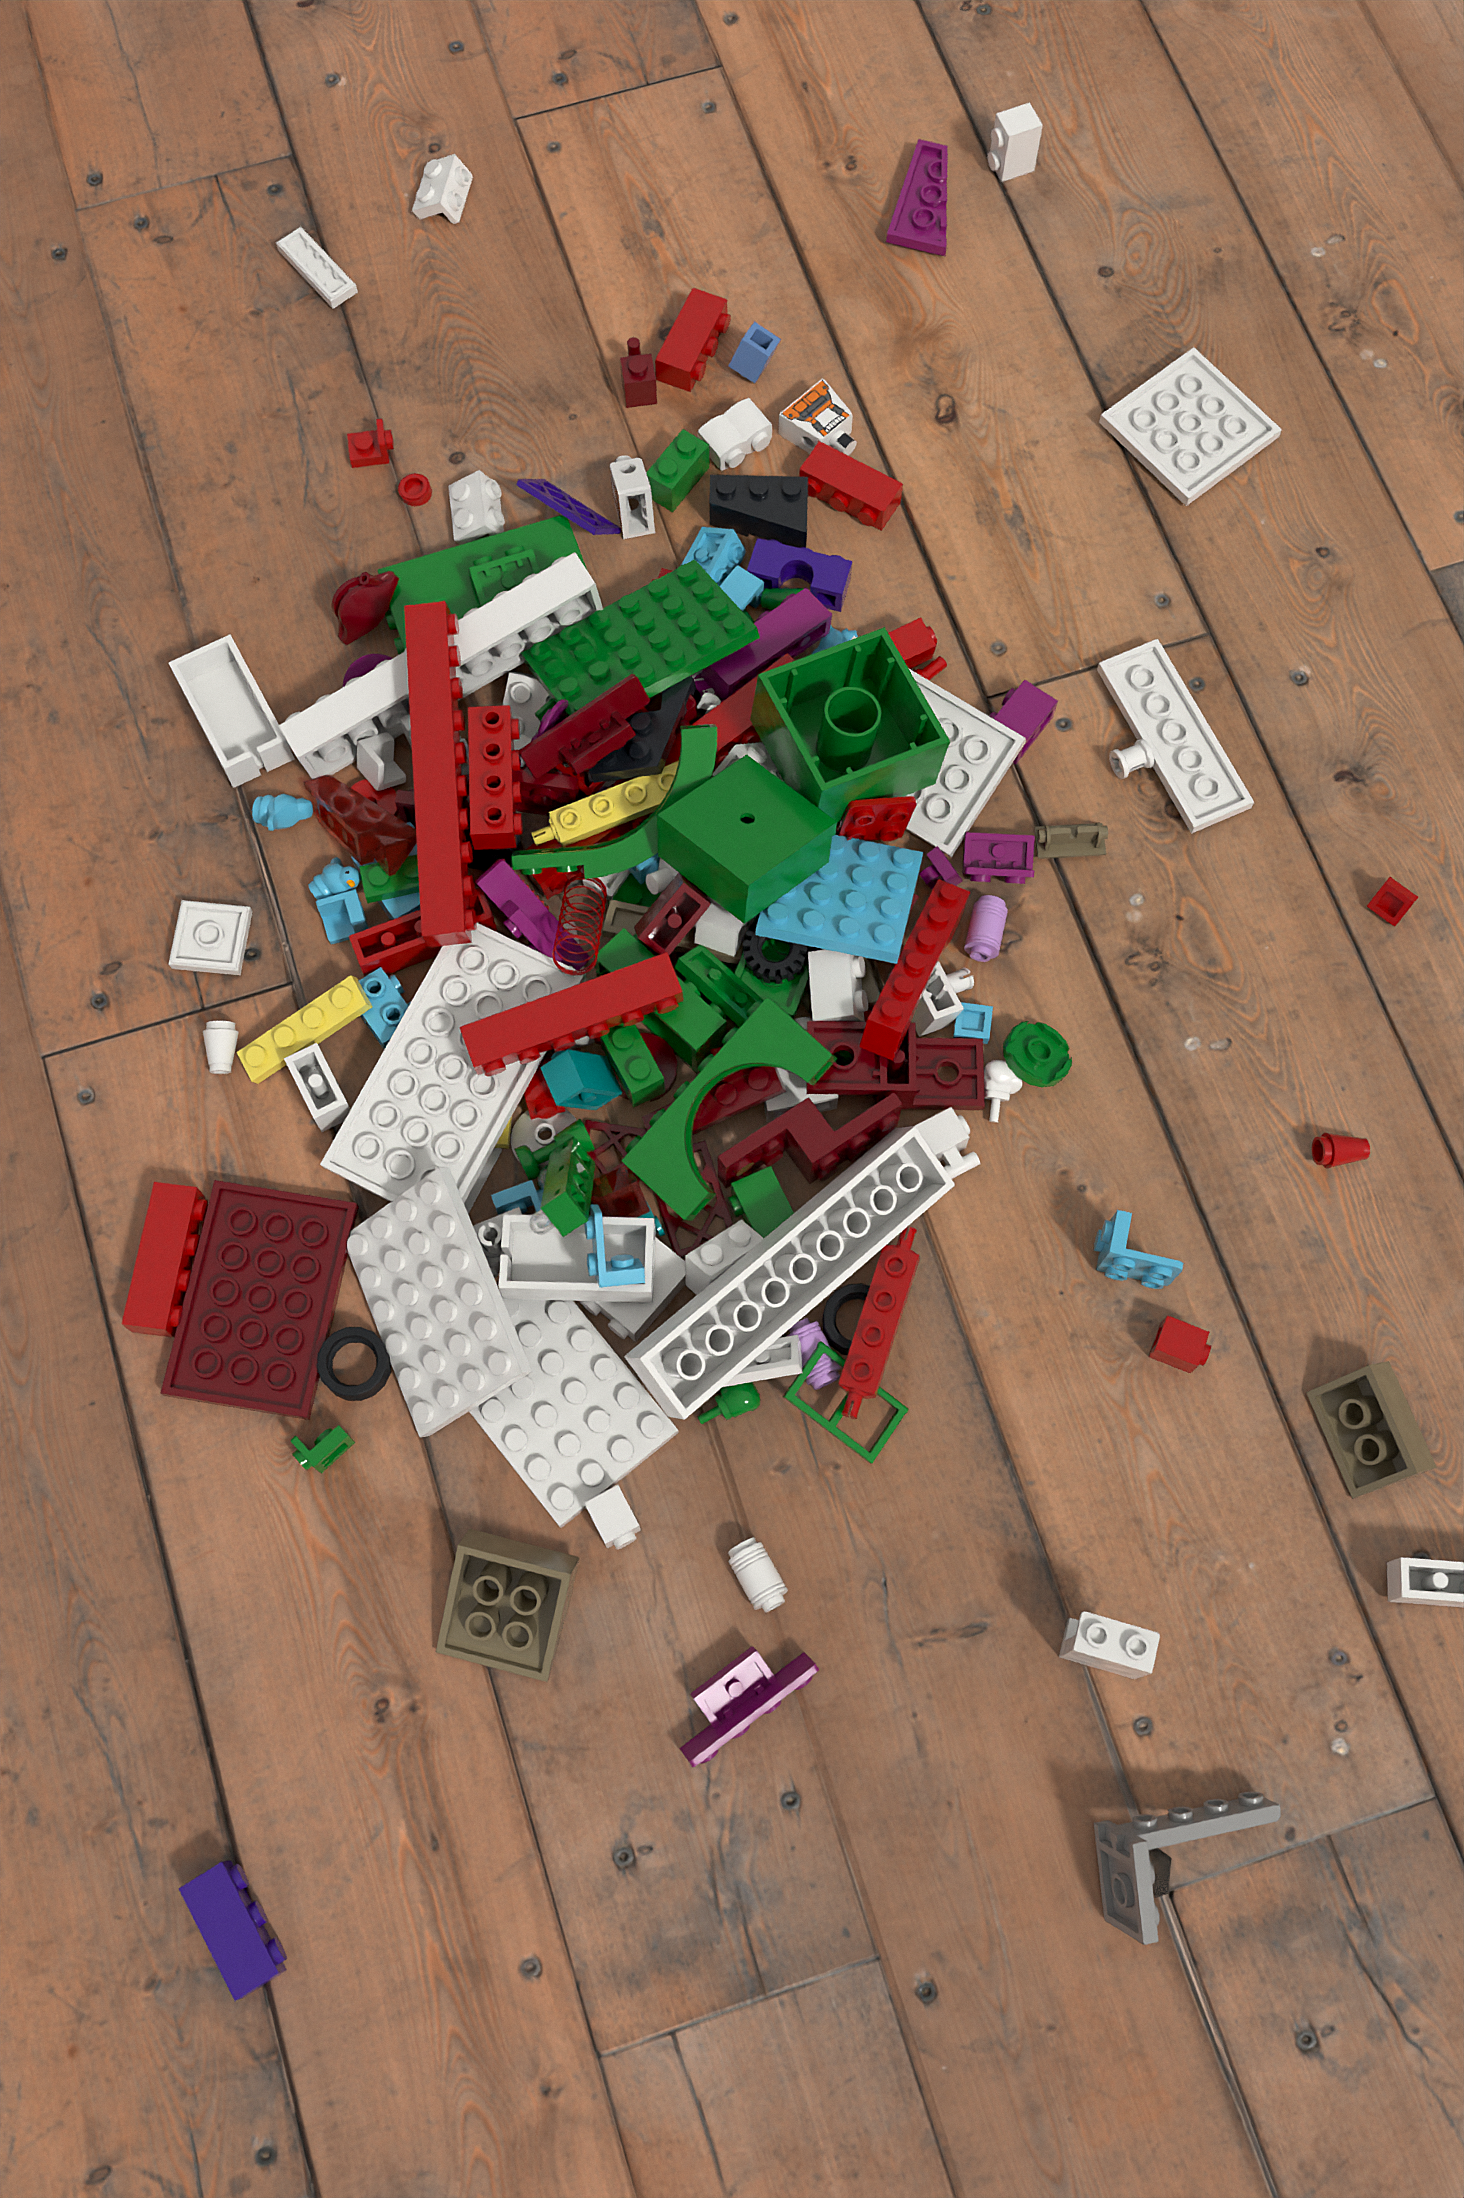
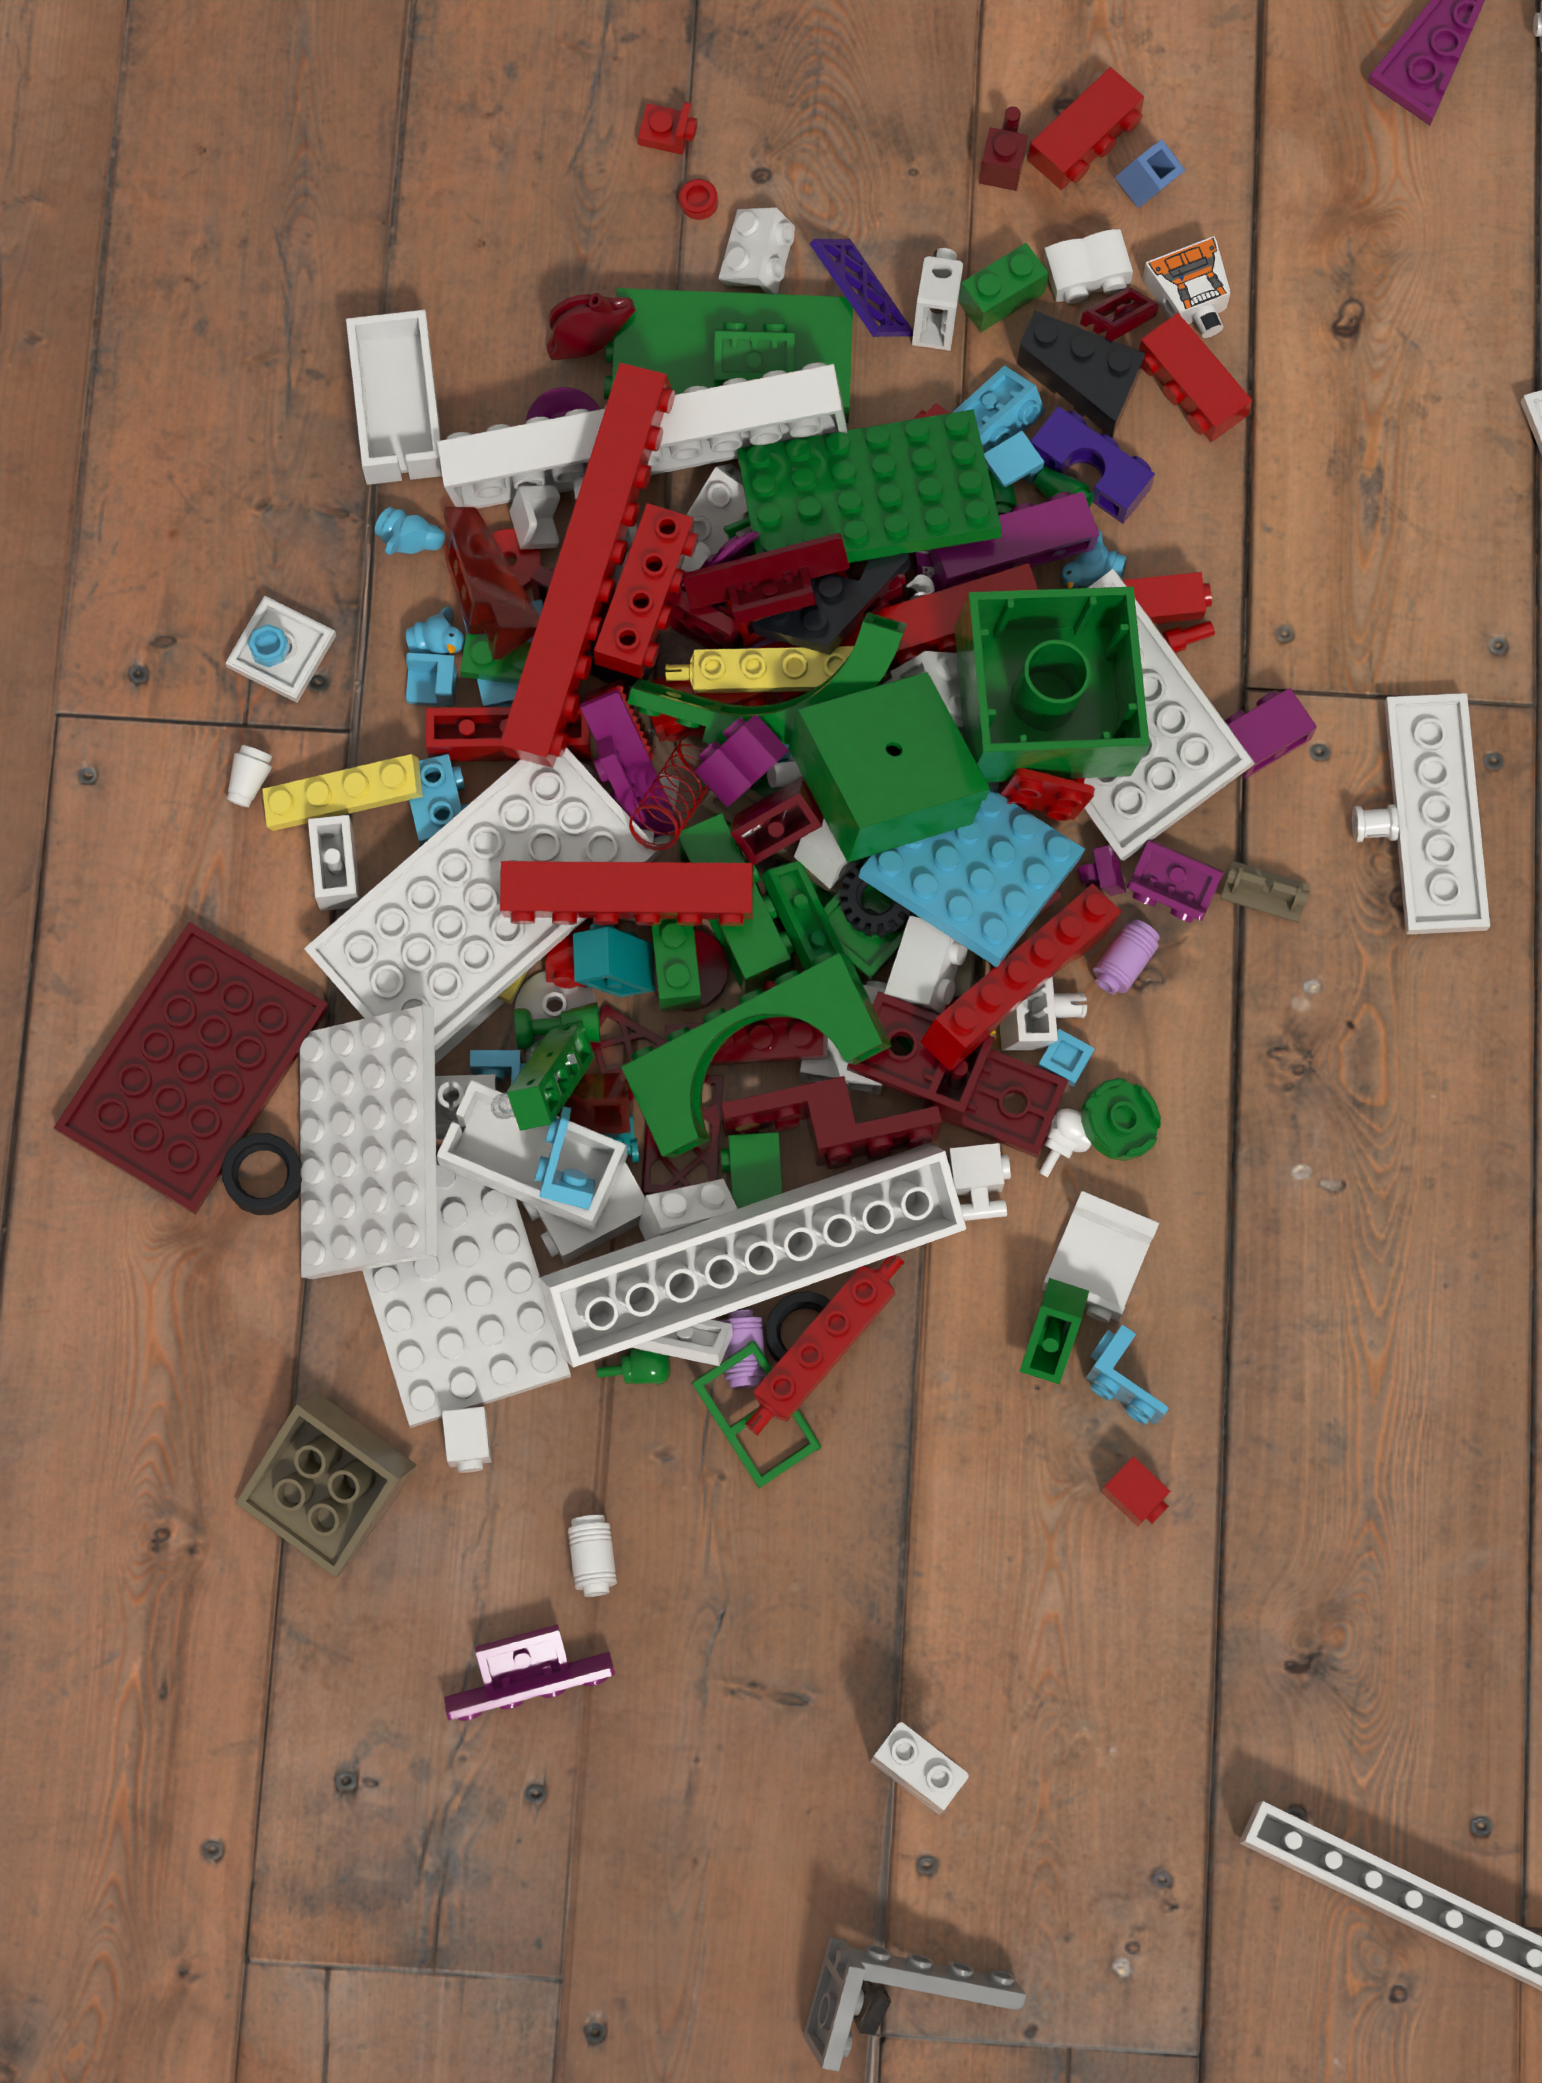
camera: 20 degrees right, 5 degrees up
red brick [121,1182,208,1338] -> none
green bracket [290,1425,355,1474] -> none
dark tan slope [1306,1361,1437,1499] -> none
red cone [1312,1133,1370,1169] -> none
none -> medium azure tile [247,624,290,668]
none -> magenta brick [694,714,789,808]
none -> green brick [1019,1278,1089,1385]
none -> white panel [1041,1191,1159,1323]
none -> dark red tile [1080,287,1159,341]

